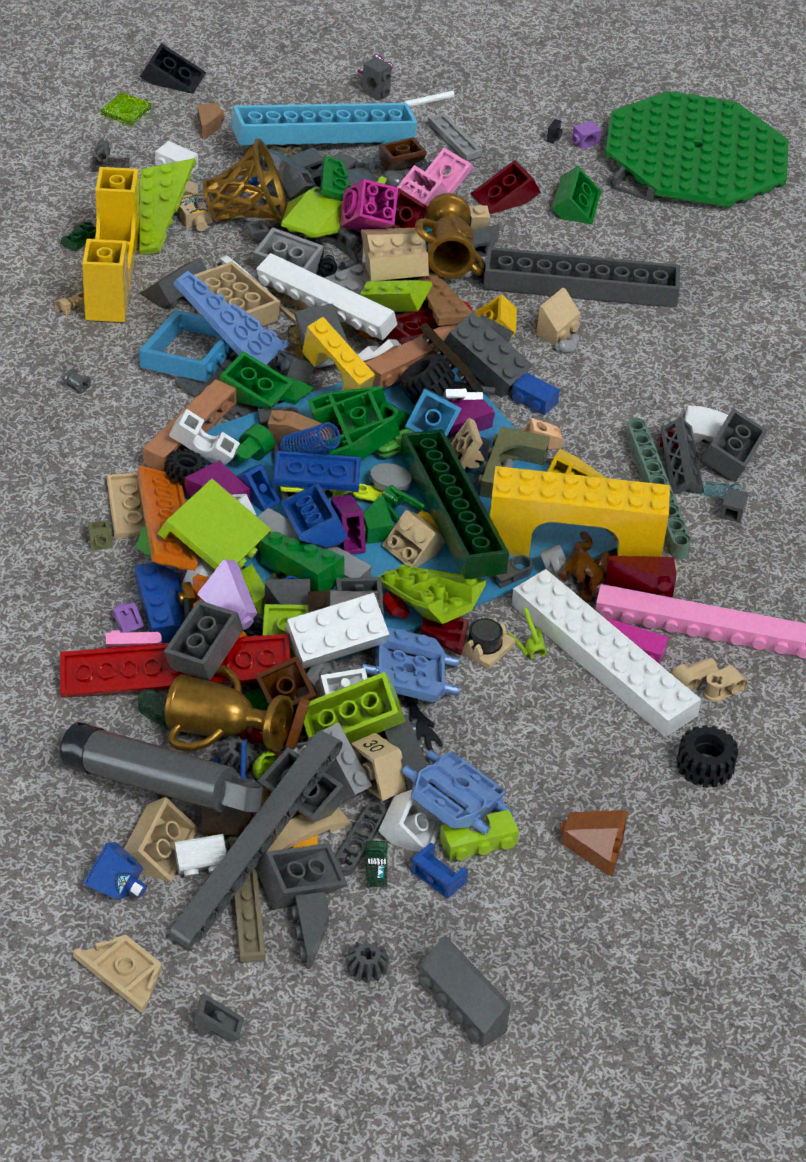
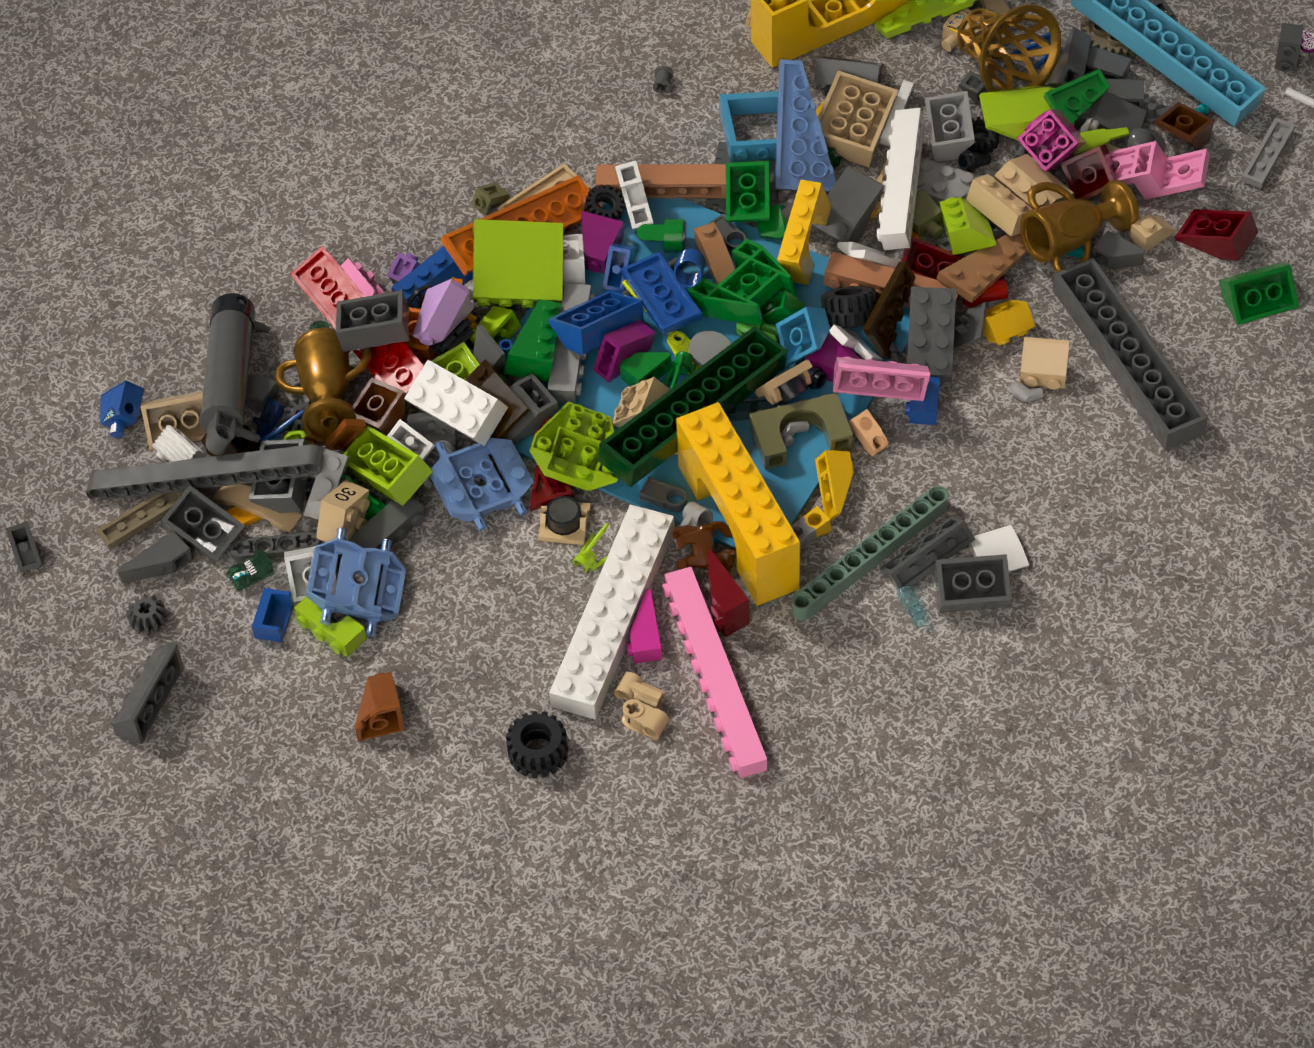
camera: 65 degrees right, 10 degrees up
tan wing [73,935,162,1013] -> none
black piece [404,695,443,751] -> none
dark grey brick [720,488,749,523] -> none
none -> bright pink slope [833,357,930,401]

